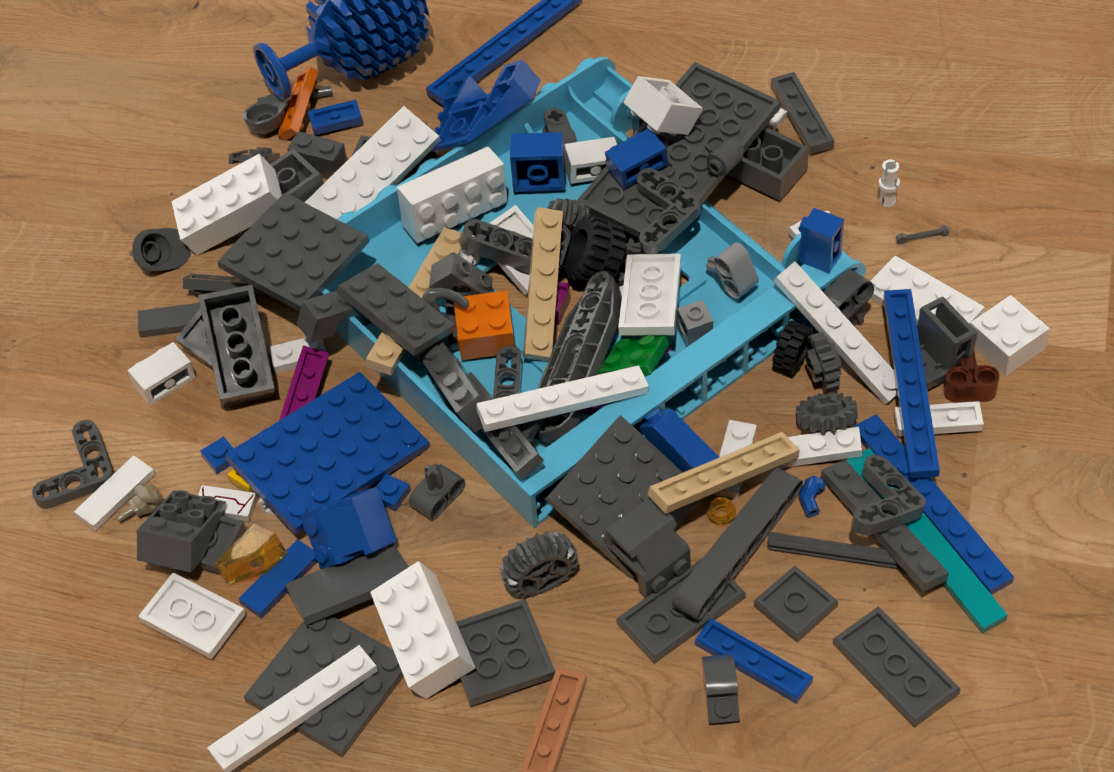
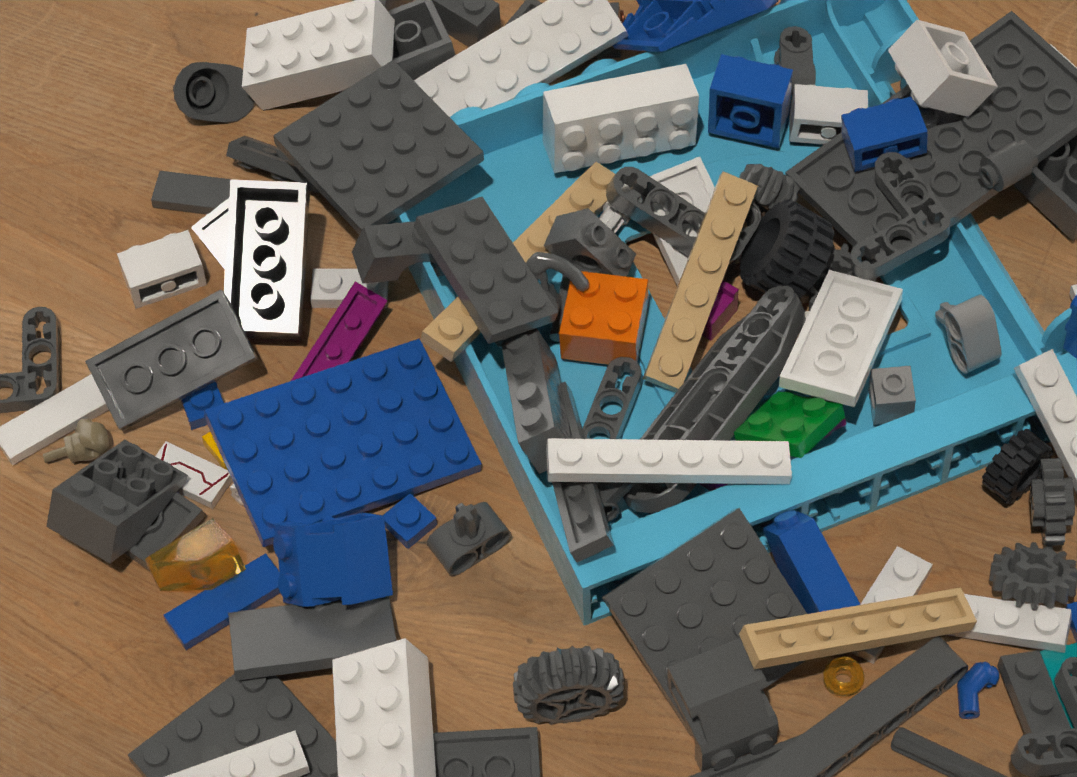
camera: 15 degrees right, 5 degrees up
white plate [138,573,246,659] -> none
none -> dark grey plate [85,290,258,431]

